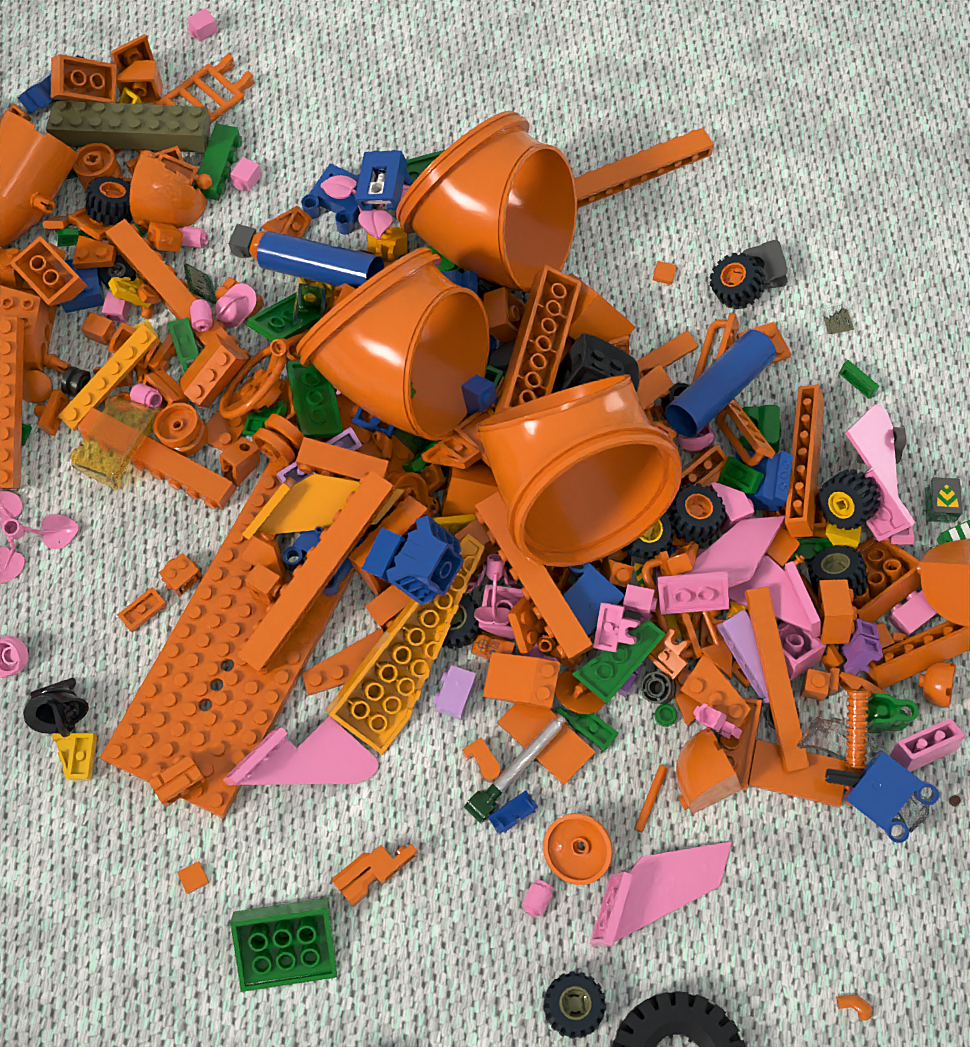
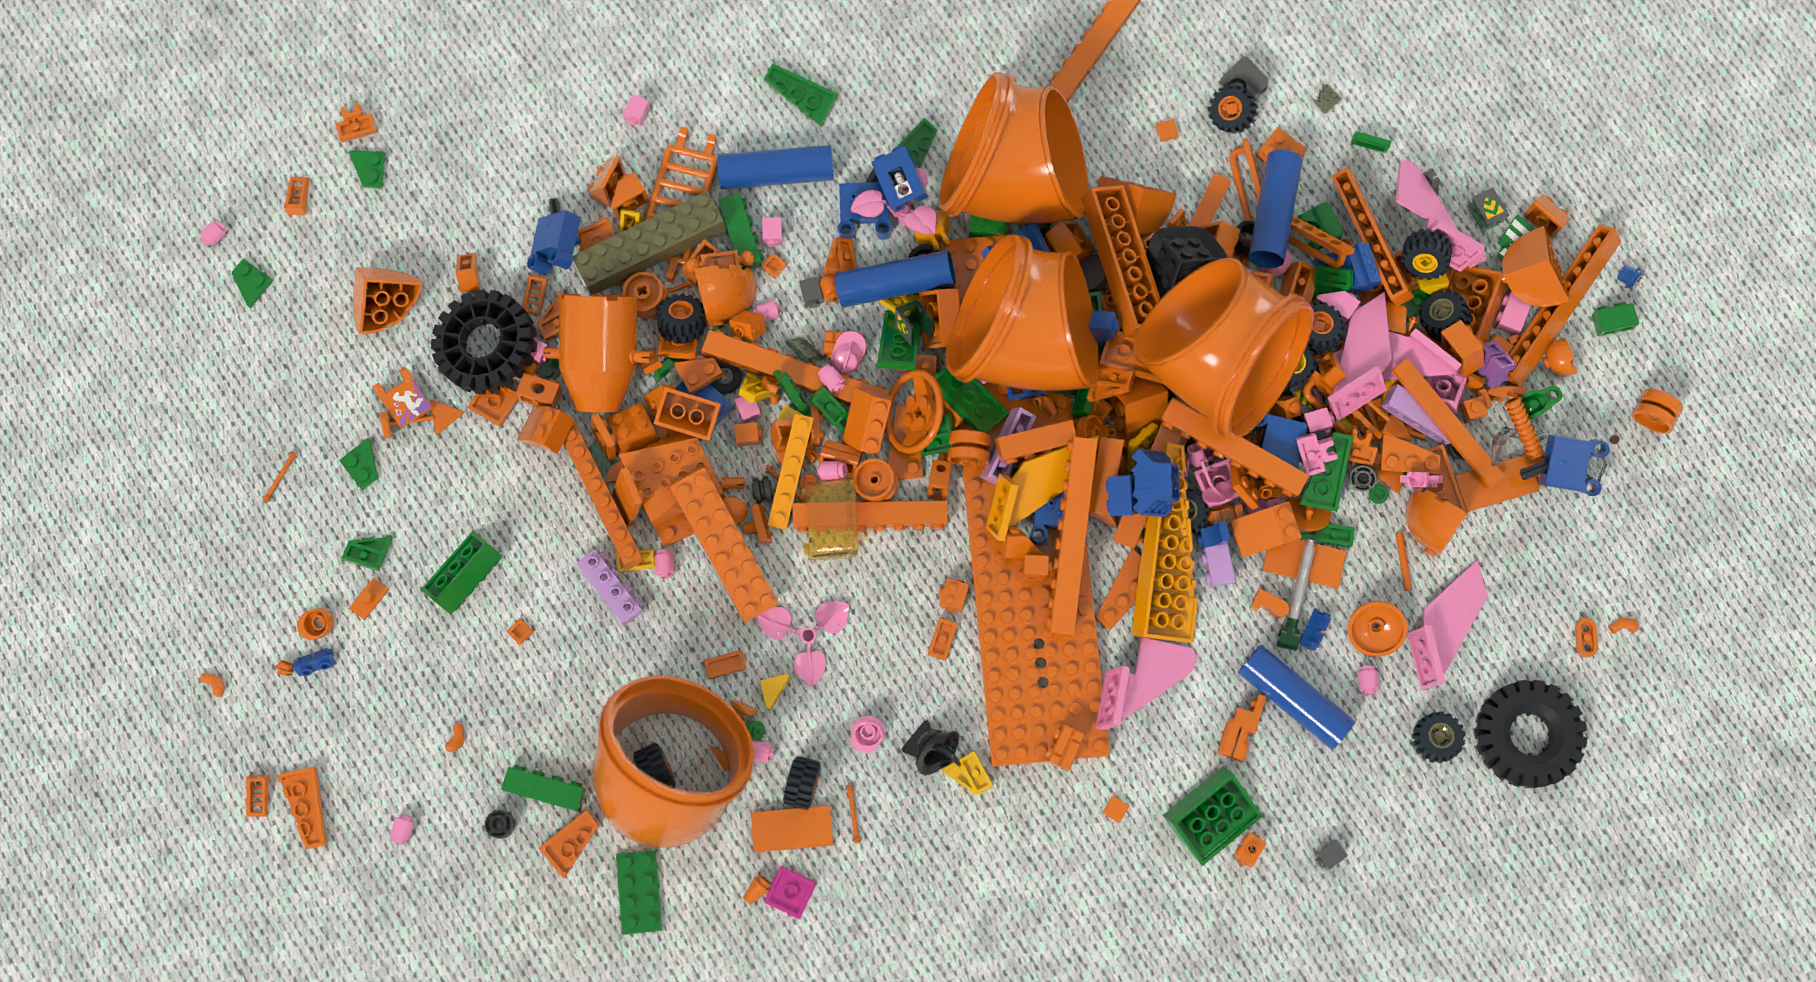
camera: 30 degrees left, 10 degrees up
orange brick [51,54,116,103] -> none
orange piece [270,329,310,356] -> none
bright pink brick [890,718,966,772] -> none
none -> blue piece [717,145,834,190]
none -> orange tile [761,253,787,279]
none -> green wing [764,63,838,127]
none -> green hinge [773,369,810,415]
none -> blue arch [1196,521,1230,551]
none -> orange head [1233,832,1267,868]
none -> blue piece [1237,645,1356,750]
none -> orange plate [1575,618,1598,658]

